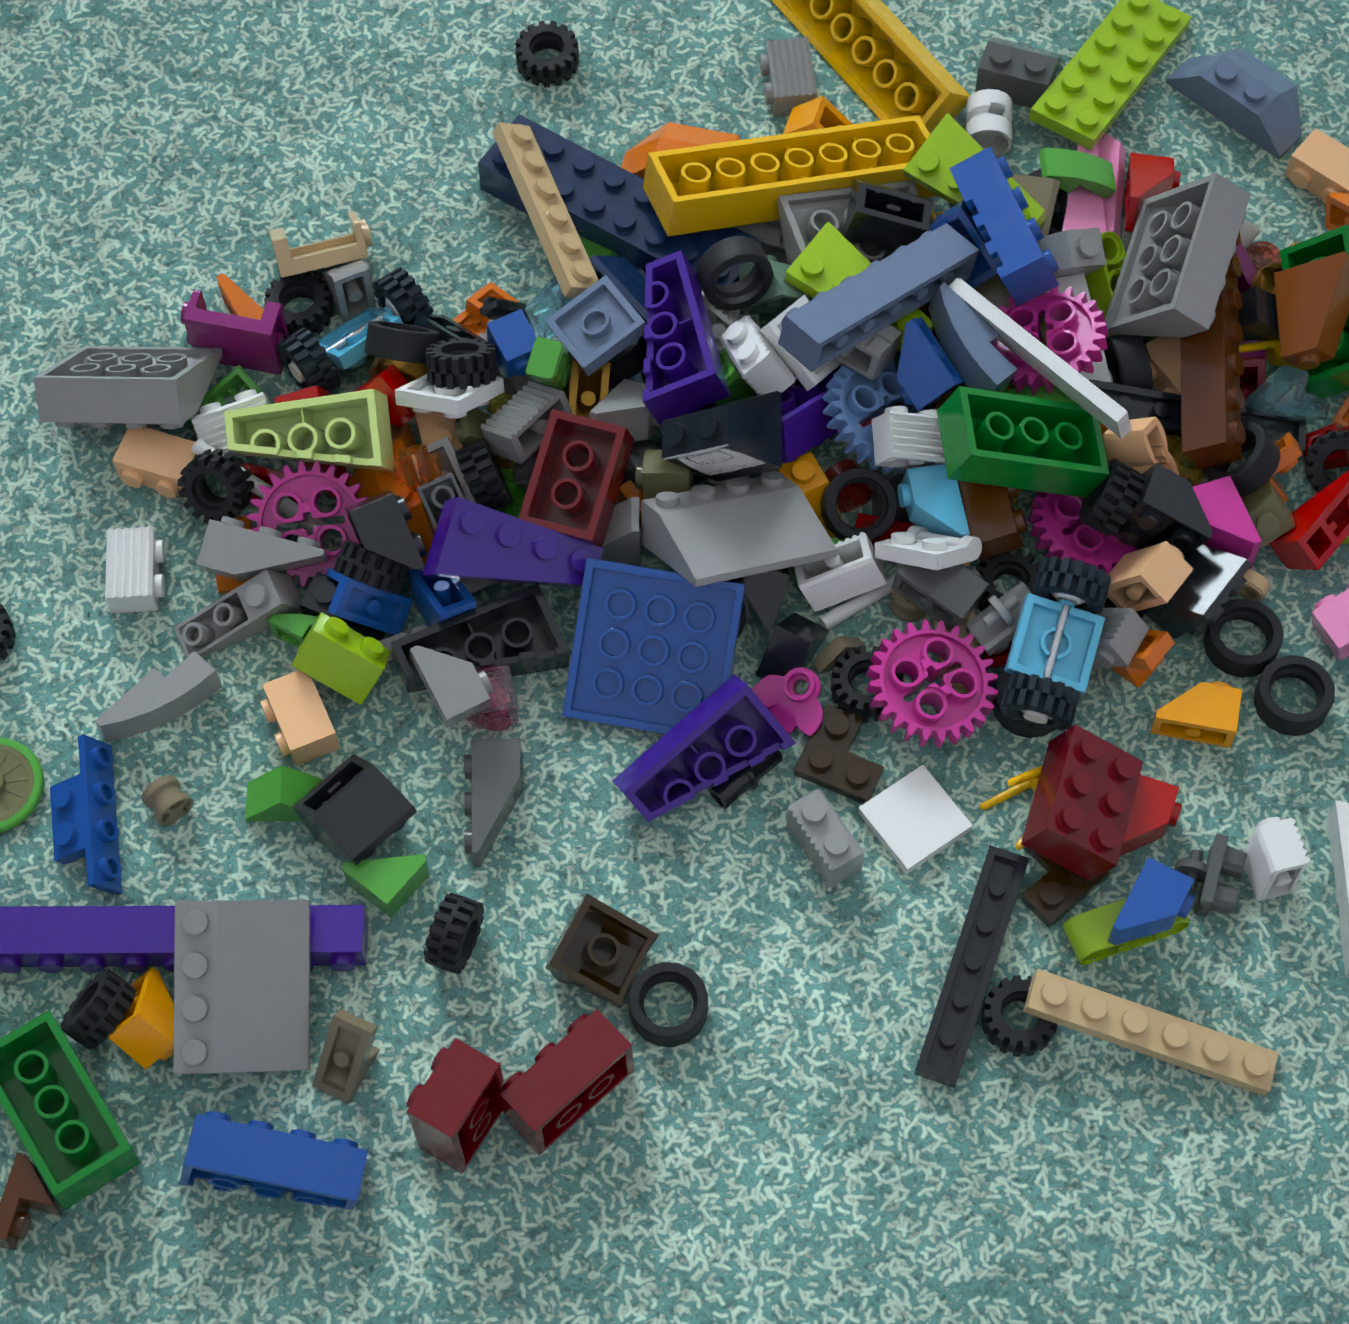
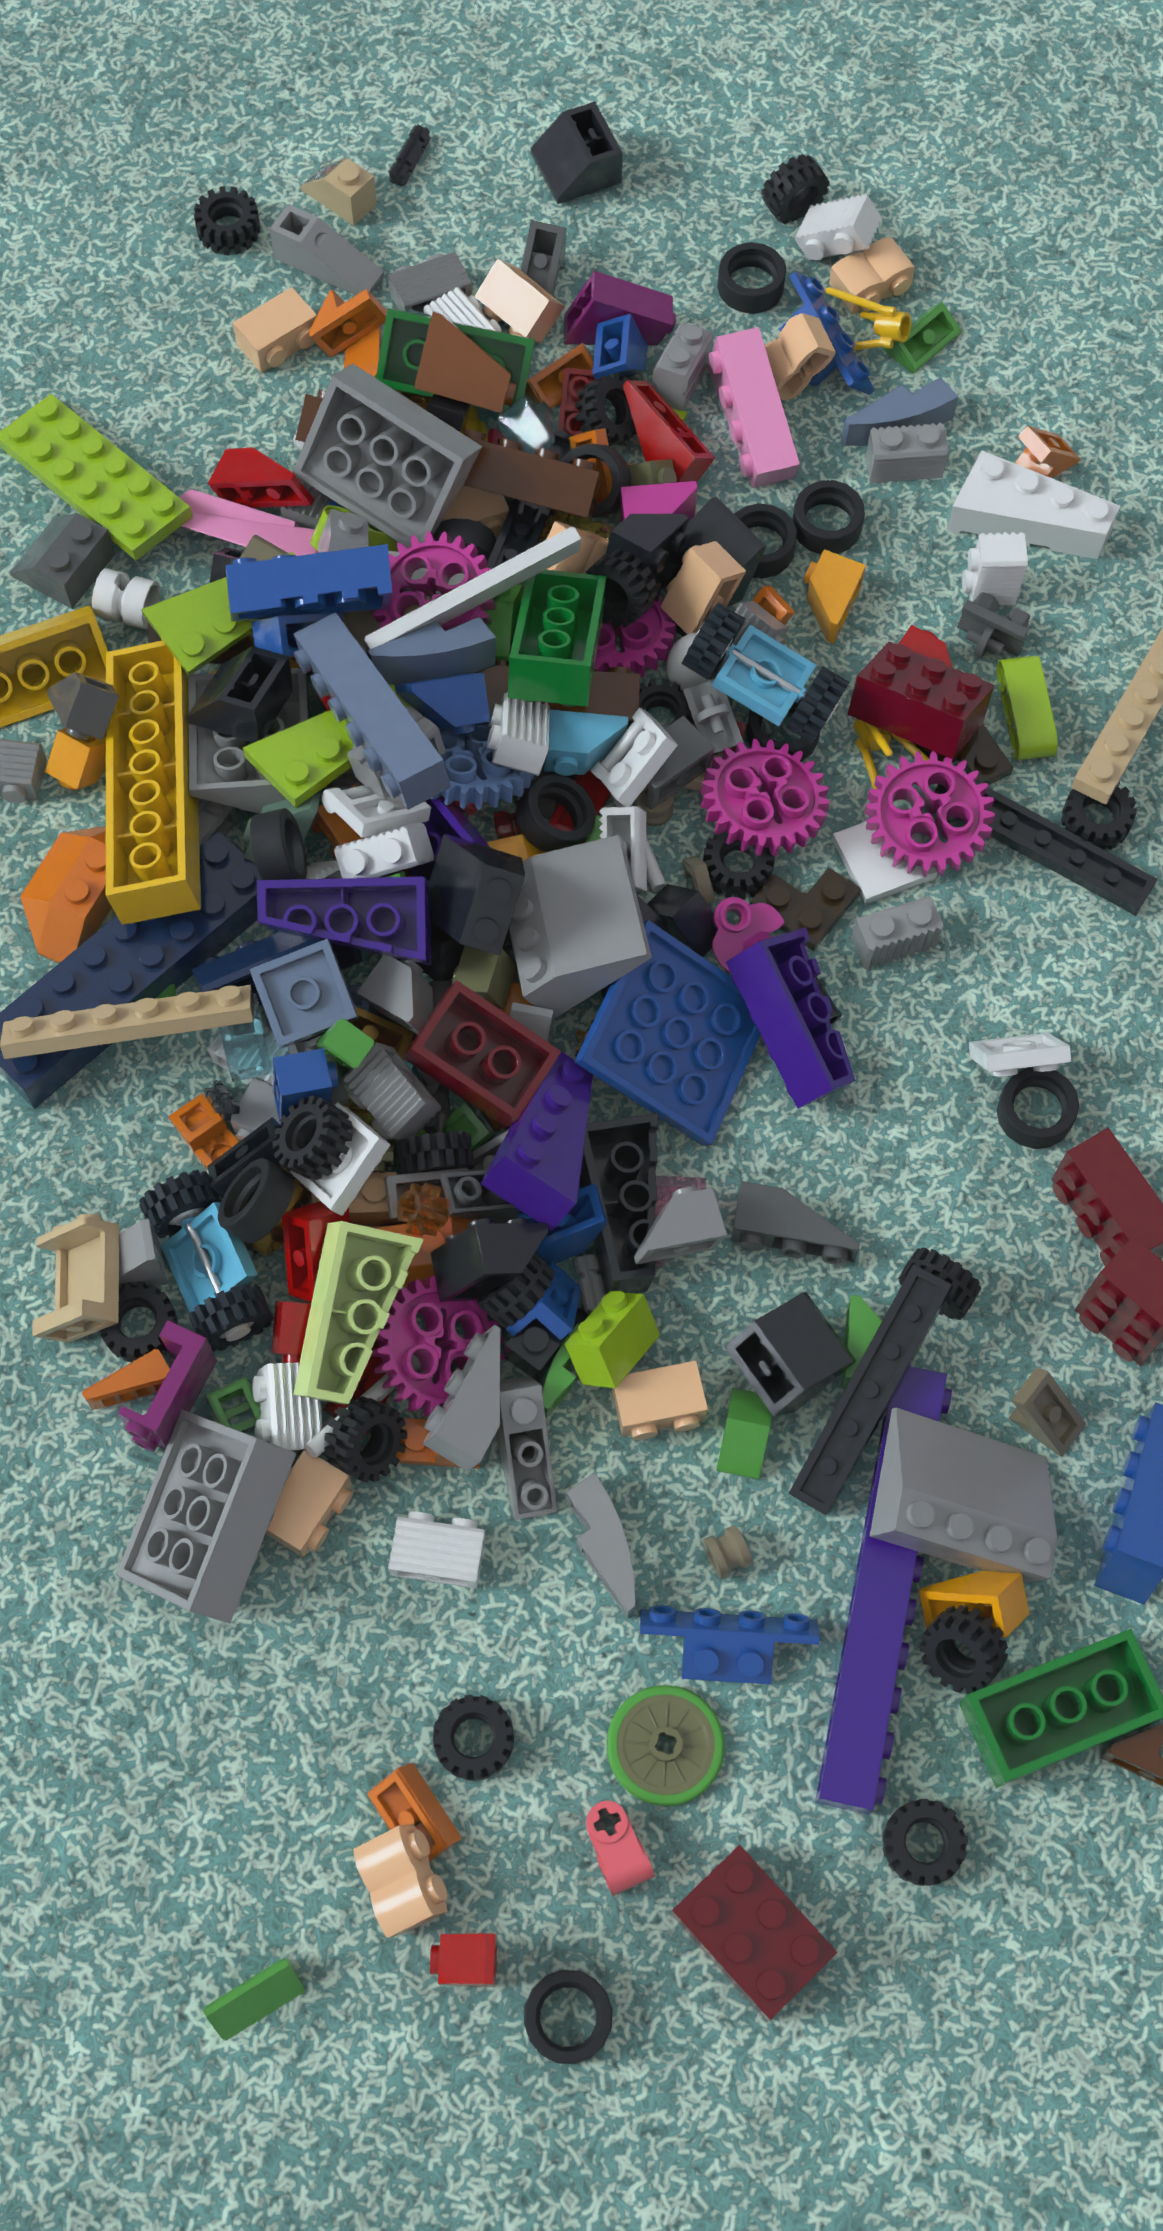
camera: 80 degrees left, 5 degrees up
dark brown slope [545,894,659,1008] -> none
bright green slope [1039,148,1117,199] -> none
blue slope [1107,857,1196,945] -> none
sand blue wedge [1166,48,1302,160] -> none
none -> dark grey slope [47,672,119,740]
none -> black plate [788,1264,954,1516]
none -> dark pink gear [865,751,995,877]
none -> white plate [969,1033,1071,1076]

